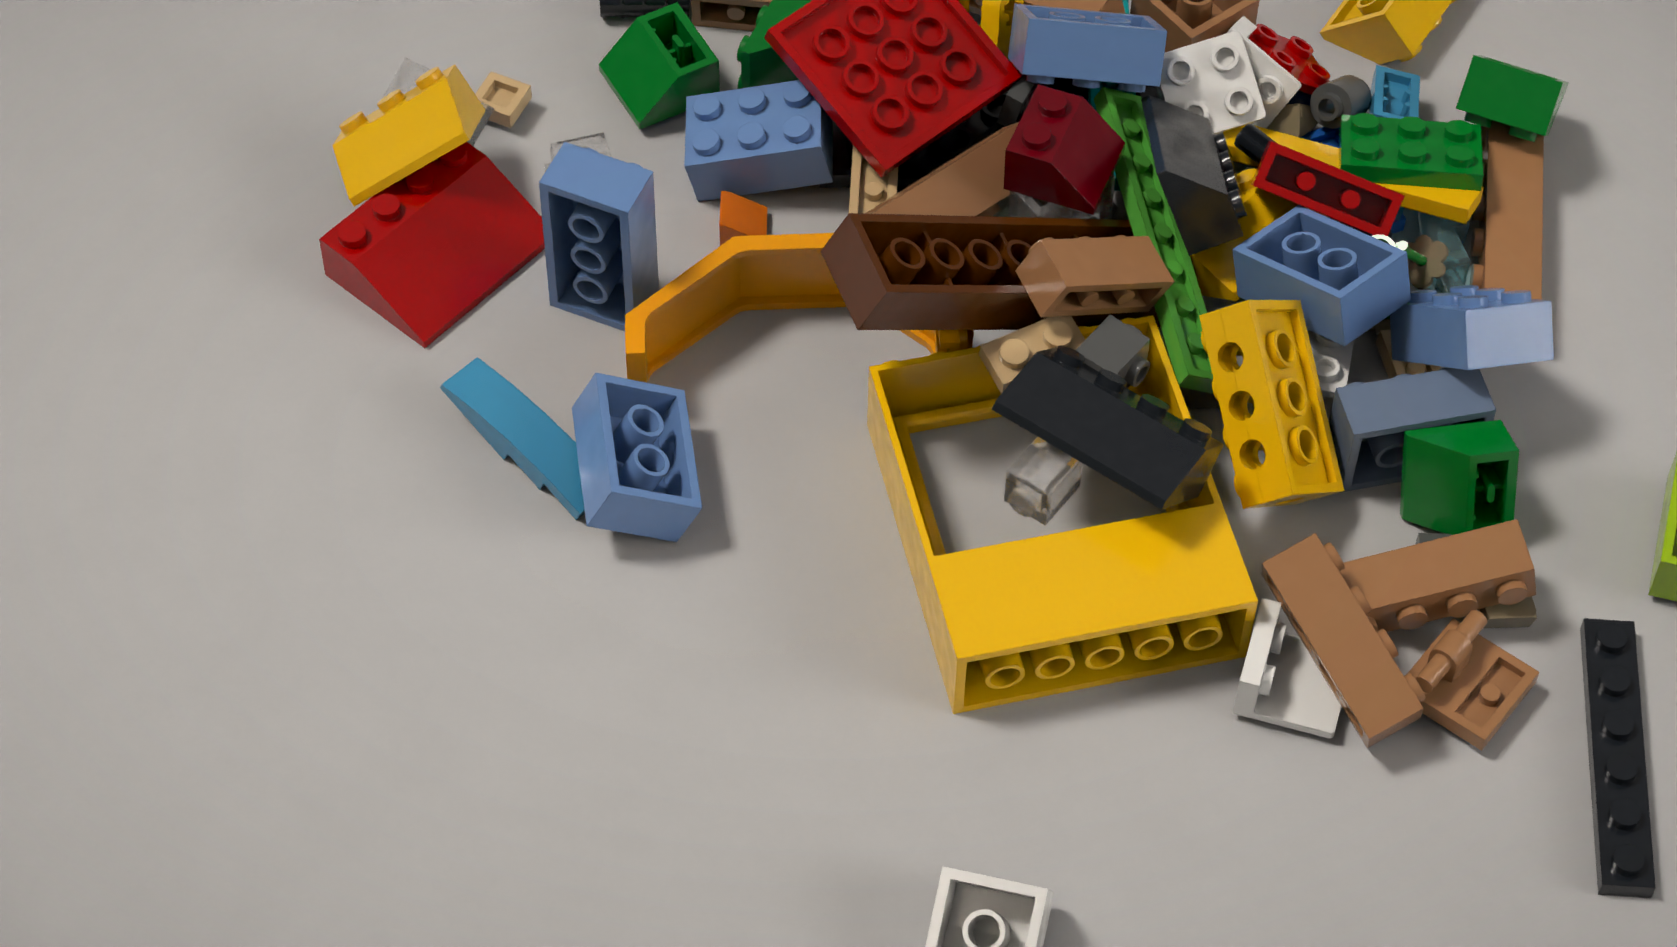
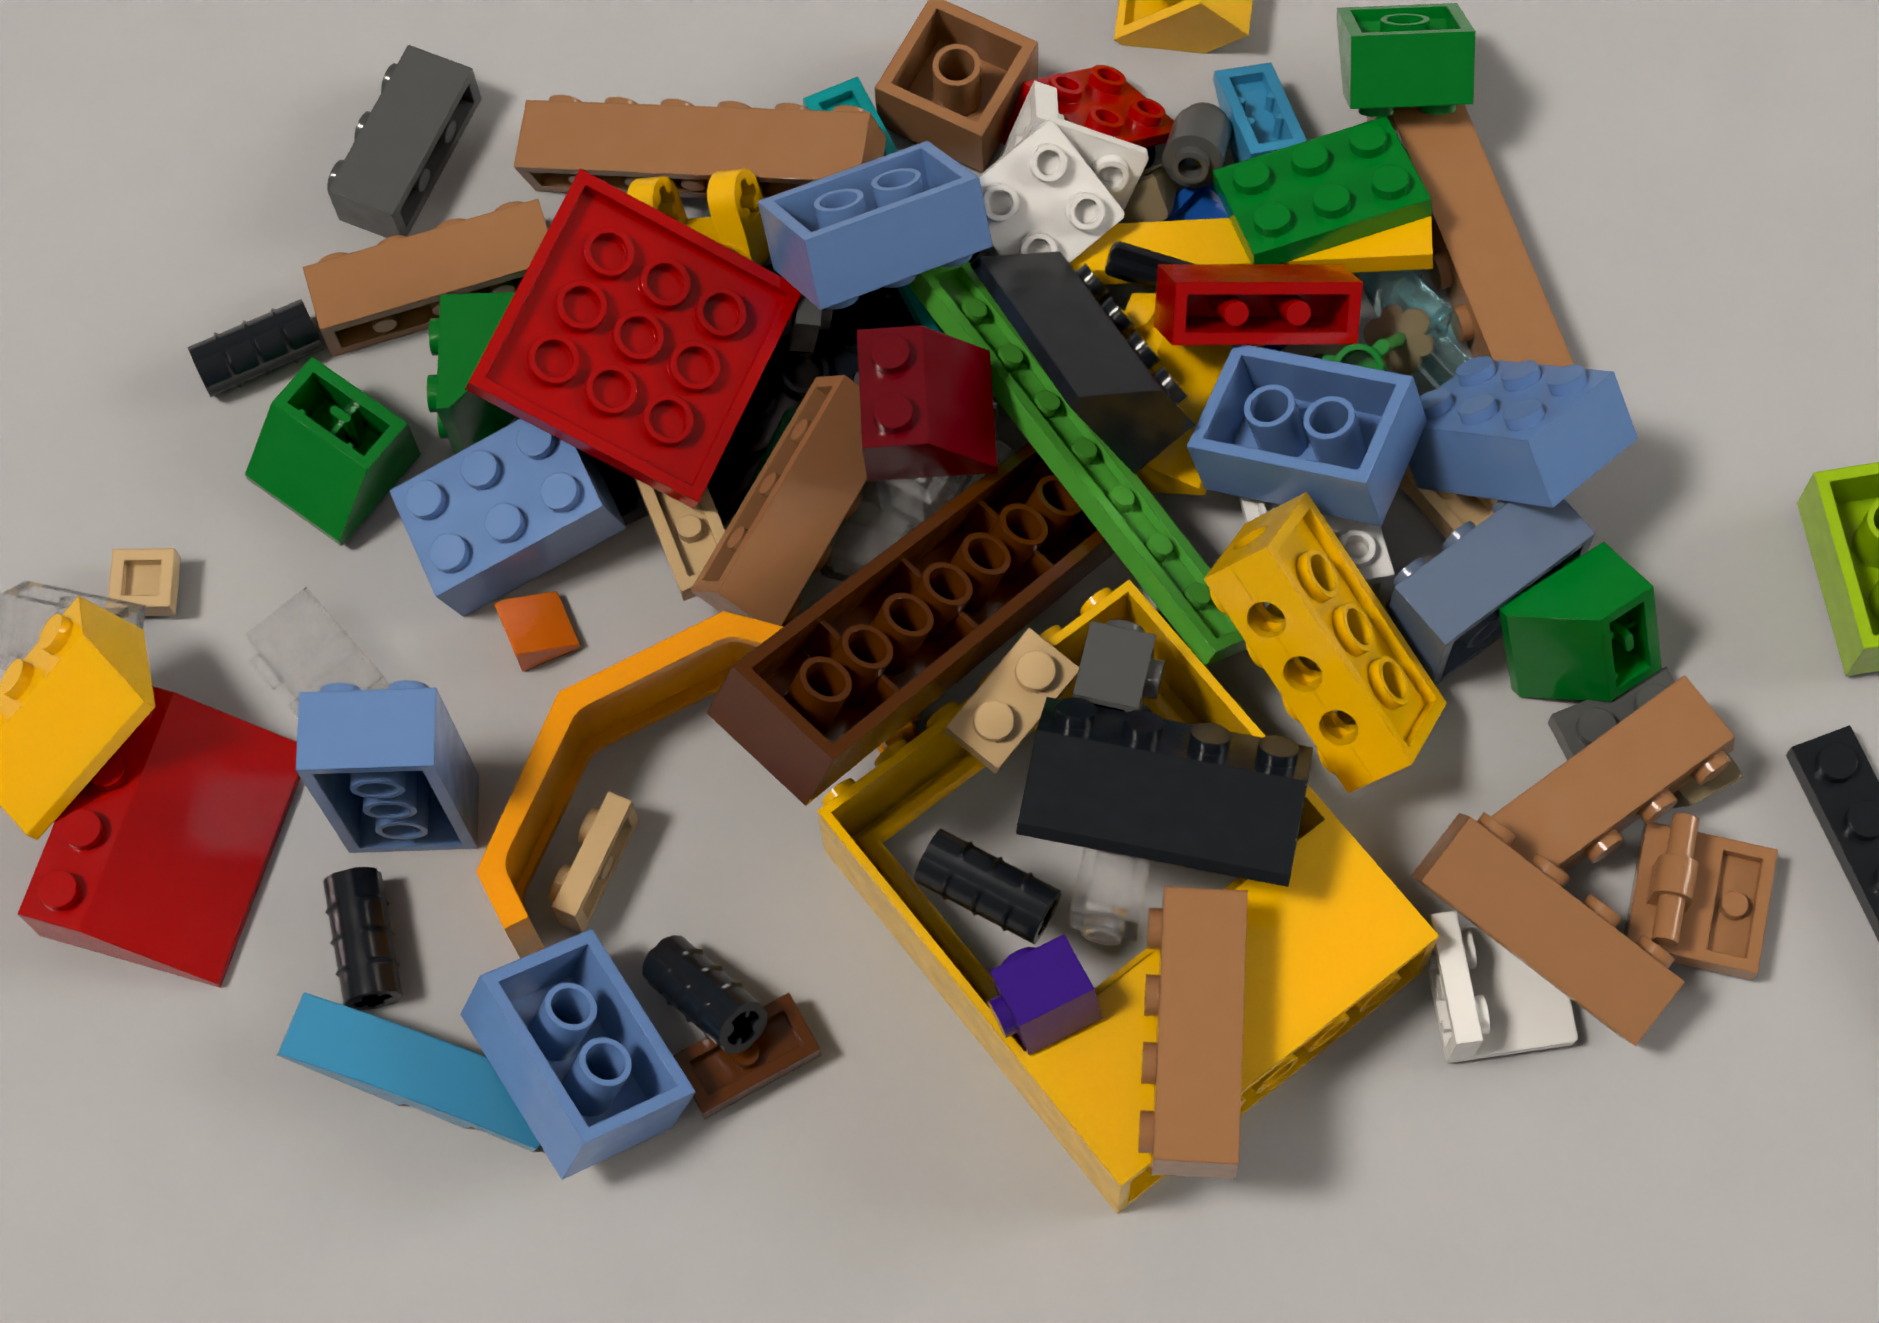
camera: 20 degrees left, 15 degrees up
medium nougat brick [1015,235,1175,318] -> none
none -> black axle [323,867,403,1011]
none -> tan plate [549,791,639,933]
none -> black axle [642,935,768,1054]
none -> reddish brown plate [673,993,822,1119]
none -> black axle [914,828,1062,944]
none -> dark purple brick [988,934,1103,1055]
none -> medium nougat brick [1138,886,1248,1179]

